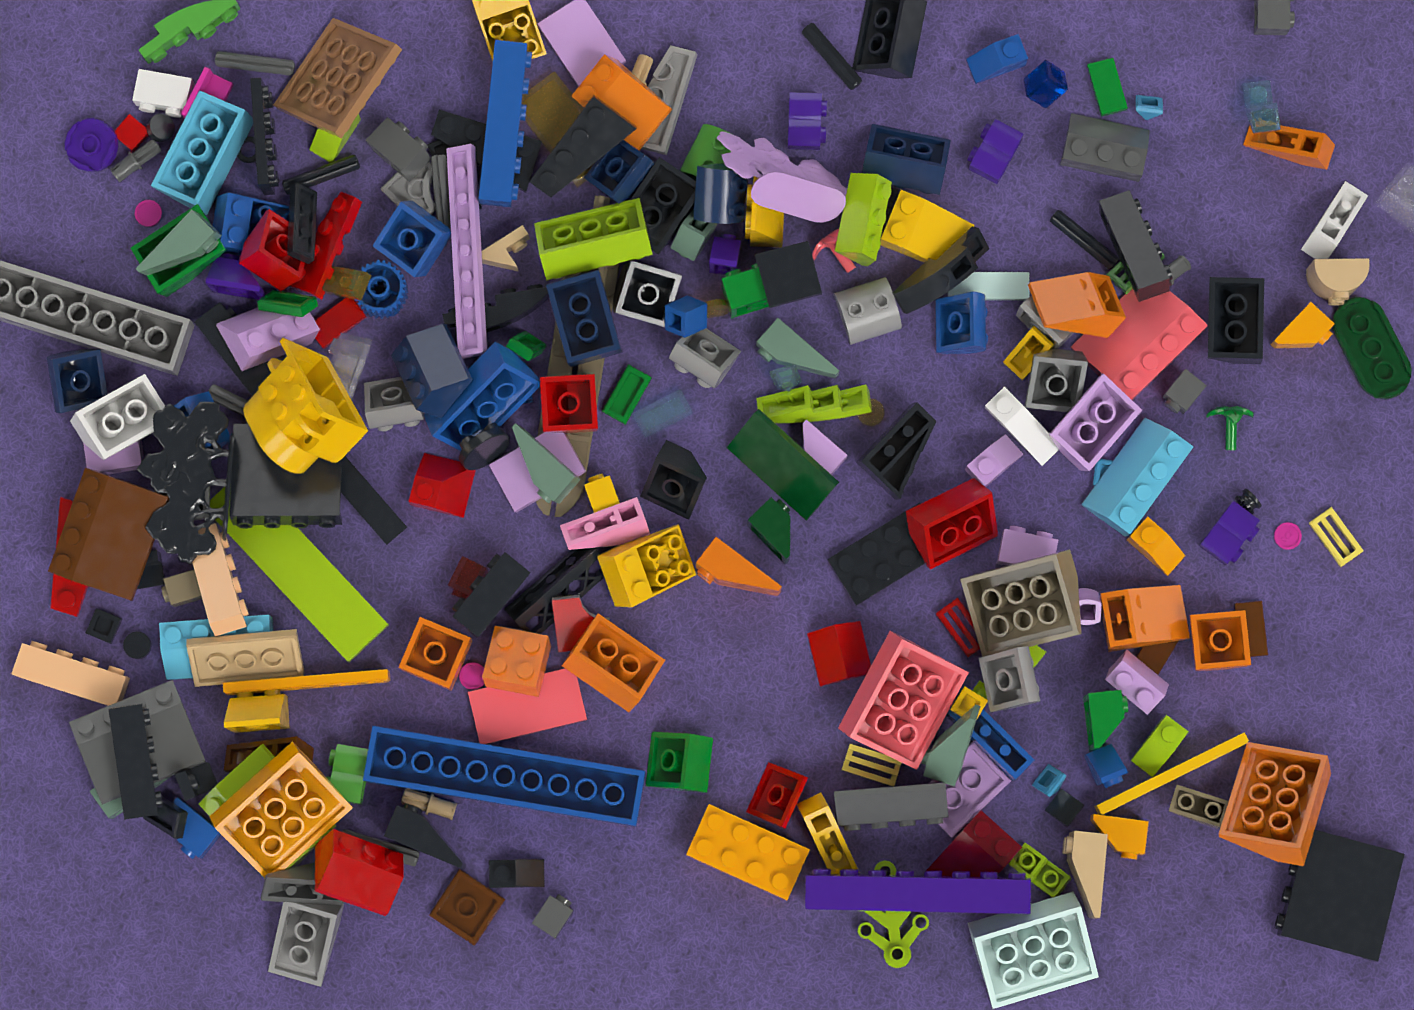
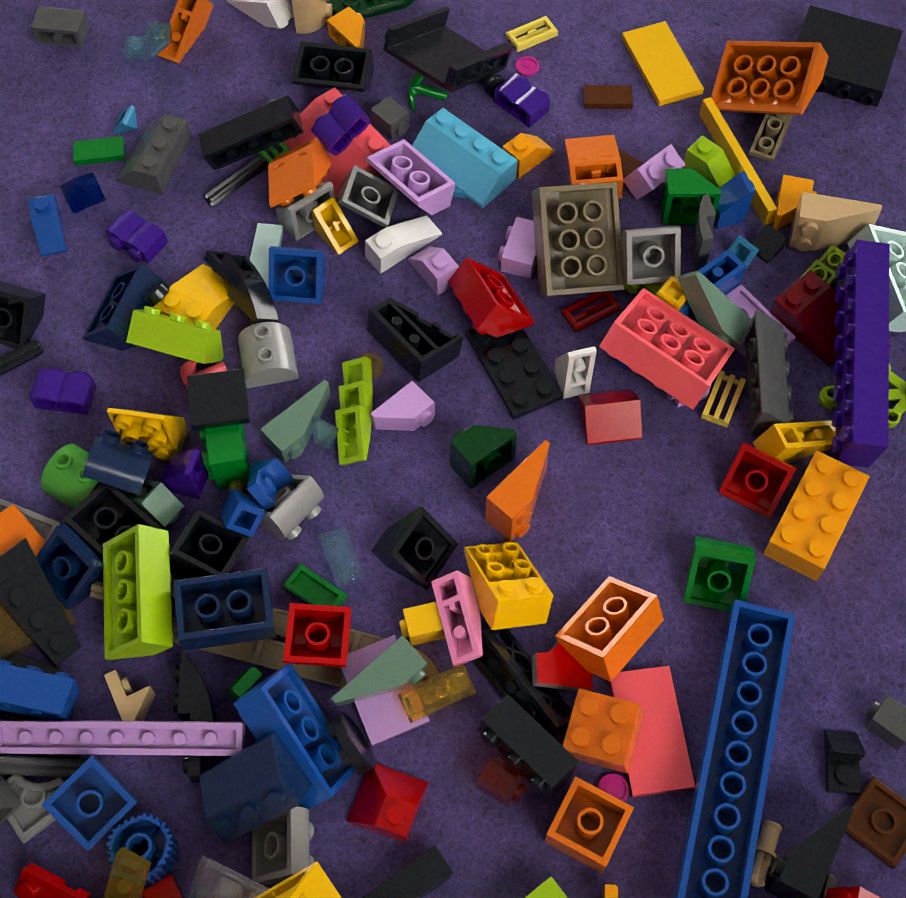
camera: 85 degrees left, 20 degrees down
lavender plant [717,132,847,223] -> none
dark green tile [726,409,839,521] -> none
orange brick [1190,610,1251,671] -> none
none -> black tile [144,279,169,306]
none -> blue slope [247,458,293,511]
none -> dark purple brick [311,94,371,156]
none -> black panel [383,7,513,93]
none -> clear yellow slope [398,664,477,723]
none -> white slope [554,346,597,399]
none -> yellow tile [621,21,704,106]
none -> dark grey slope [691,194,716,269]

